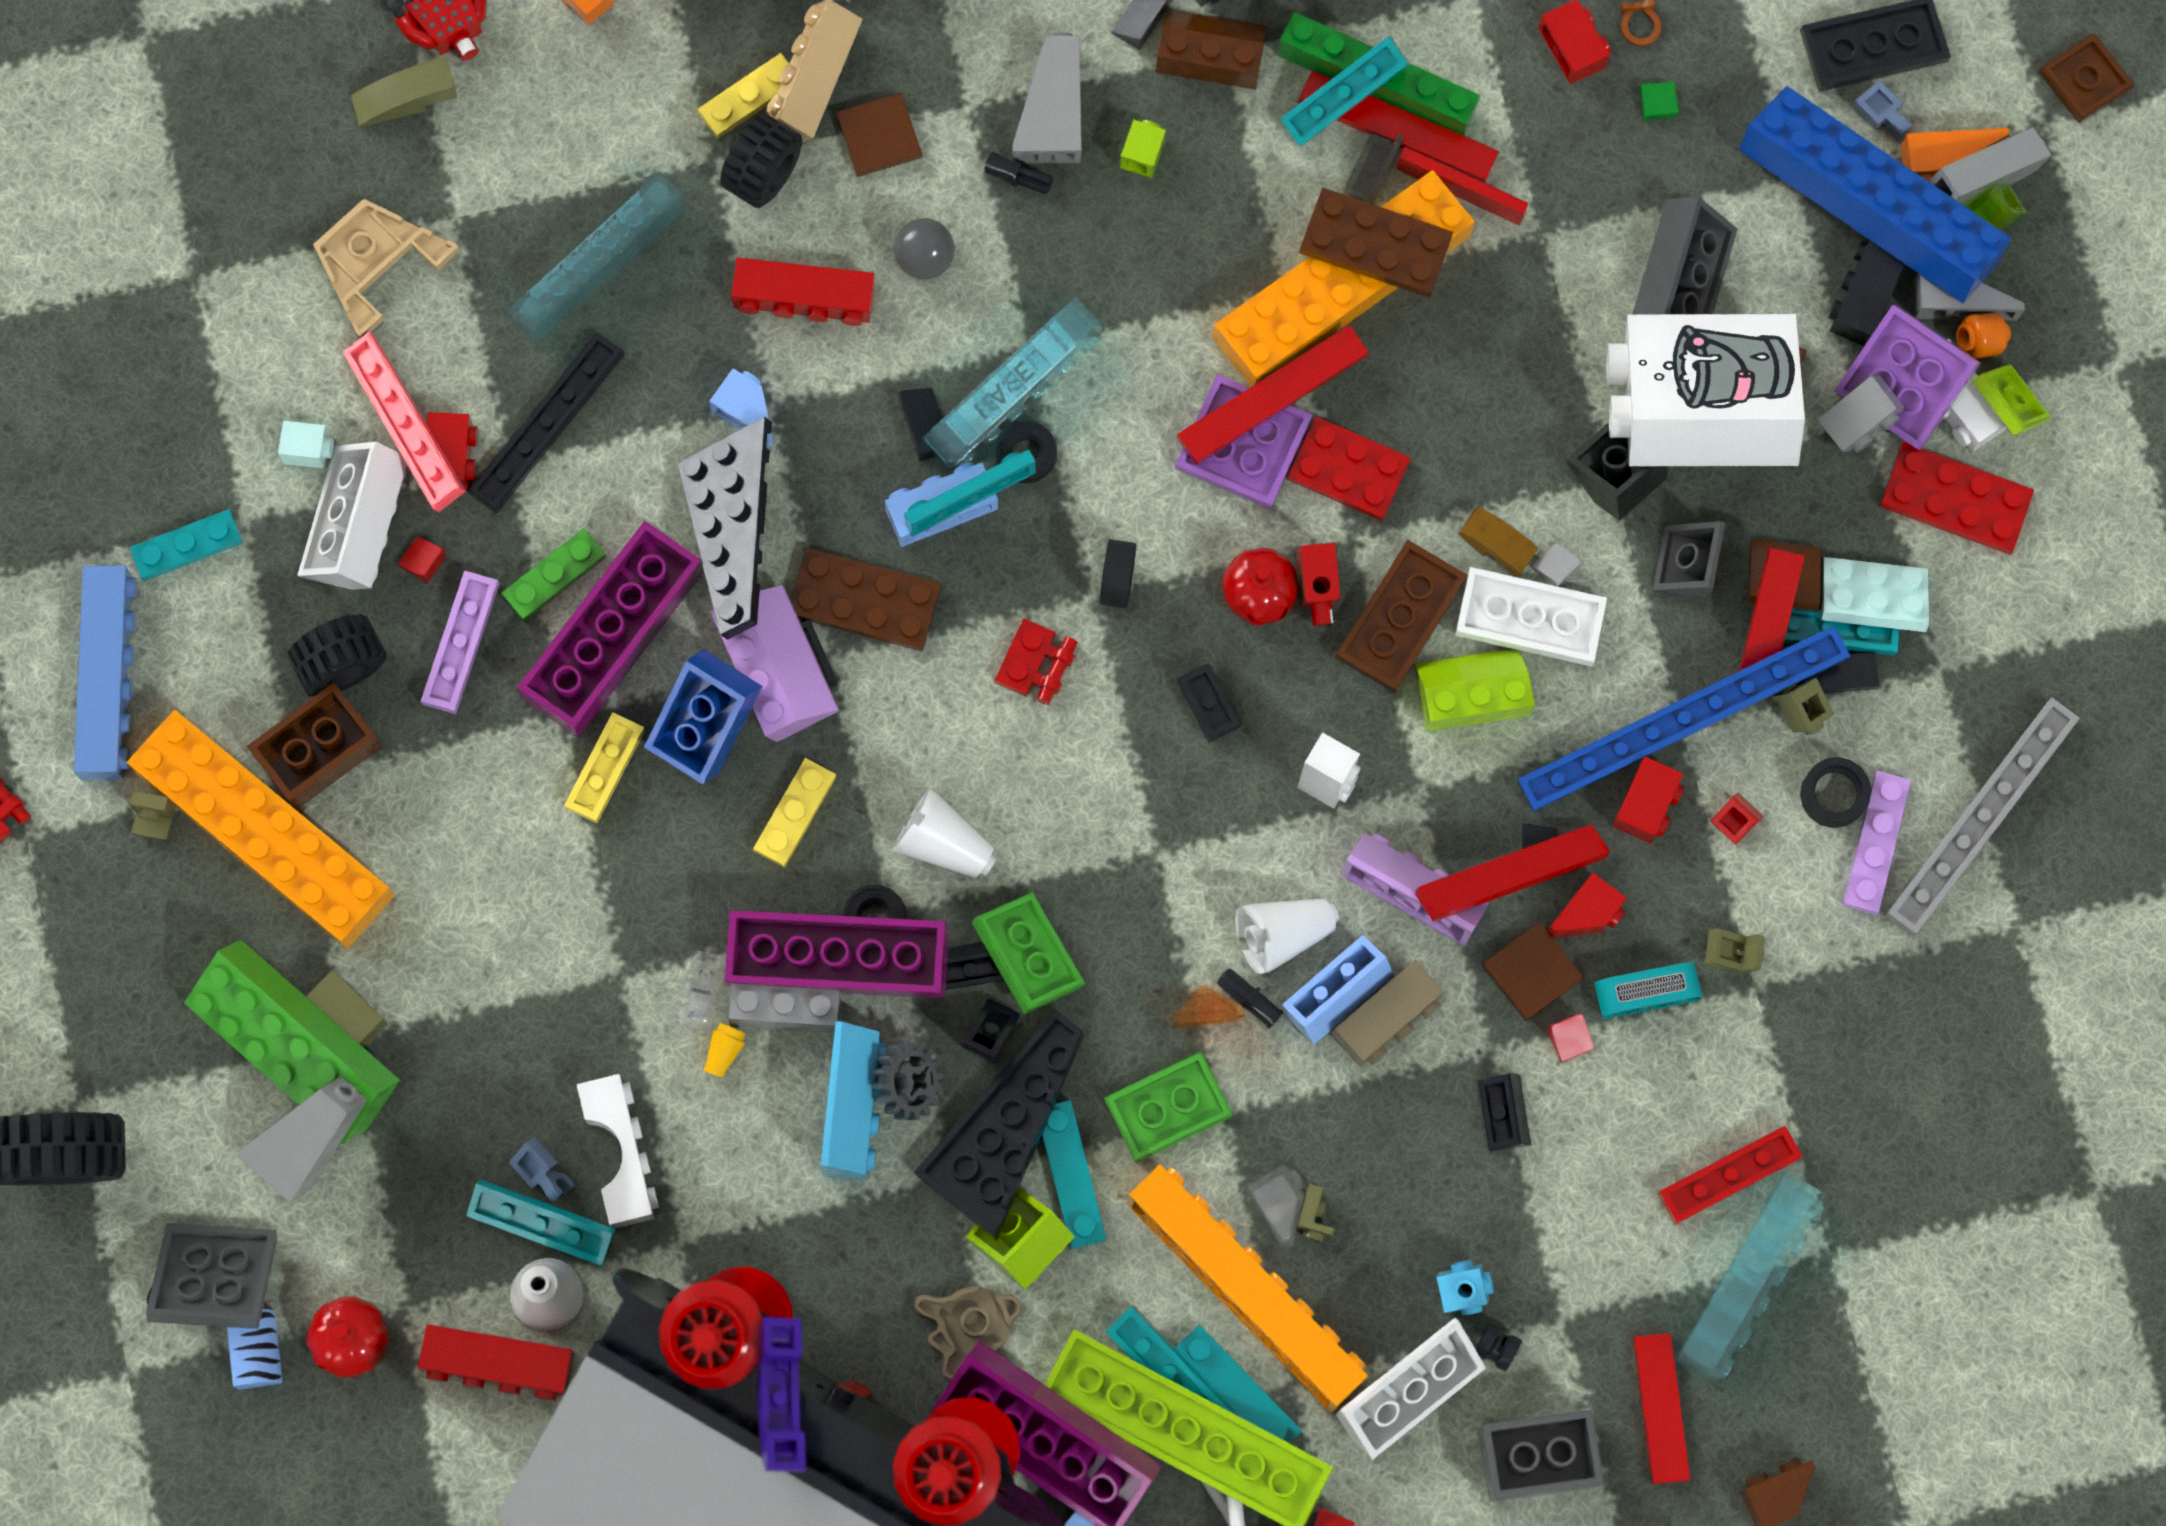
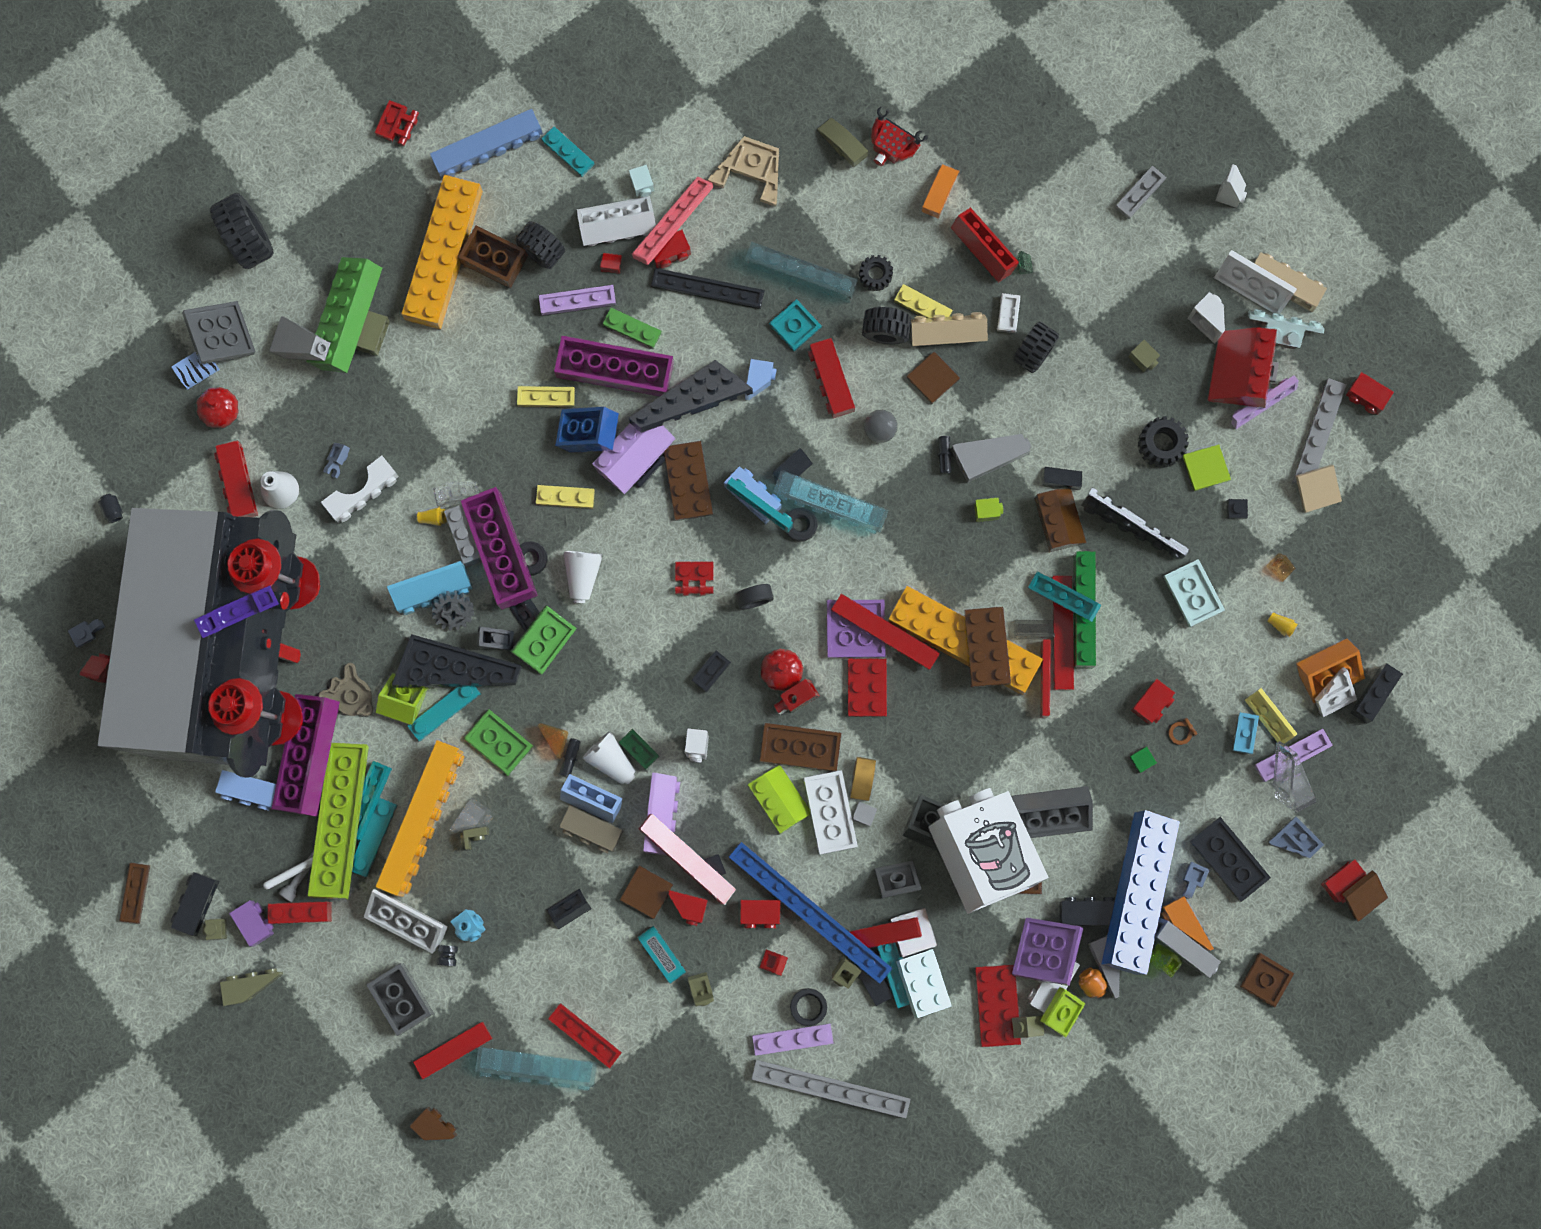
camera: 70 degrees right, 5 degrees up
olive bracket [129,791,176,841] -> none
teal plate [466,1179,616,1266] -> none
slope [1546,1013,1594,1063] -> none
light grey brick [1818,375,1905,453] -> none
none -> dark green panel [619,728,660,771]
none -> teal tile [769,299,822,351]
none -> black tyre [859,255,893,291]
none -> olive brick [1012,1015,1044,1038]

